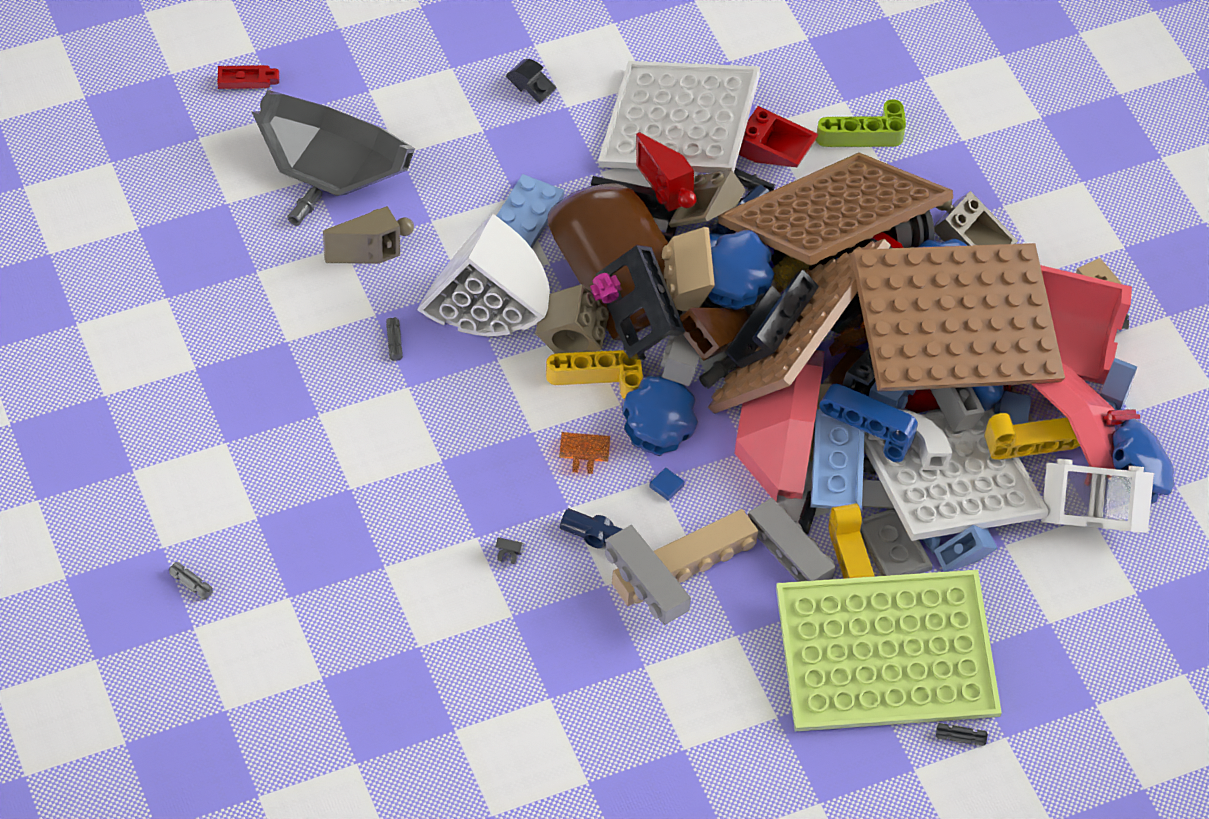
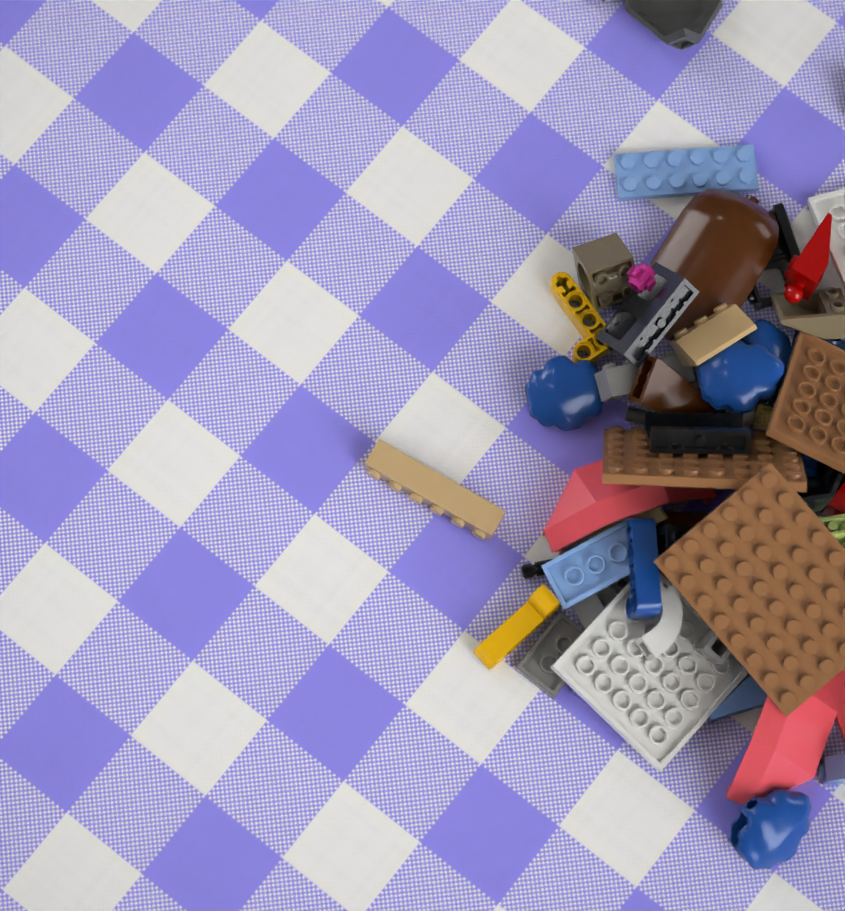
camera: 60 degrees right, 20 degrees up
axle [169,562,213,599] -> none
dark tan slope [323,206,414,264] -> none
dark grey axle [386,317,403,361] -> none
white brick [417,214,550,336] -> none
dark grey tile [496,537,525,564] -> none
clear orange hinge [559,432,610,474] -> none
dark blue piece [560,508,623,549] -> none
light grey brick [605,525,691,625] -> none
blue tile [649,467,685,501] -> none
light grey brick [748,498,835,582] -> none
yellowish green plate [776,570,1002,732] -> none
medium blue slope [934,525,998,572] -> none
black axle [936,723,988,746] -> none
yellow beam [984,413,1080,460] -> none
white window [1041,459,1154,533] -> none
red axle [1103,409,1140,425] -> none

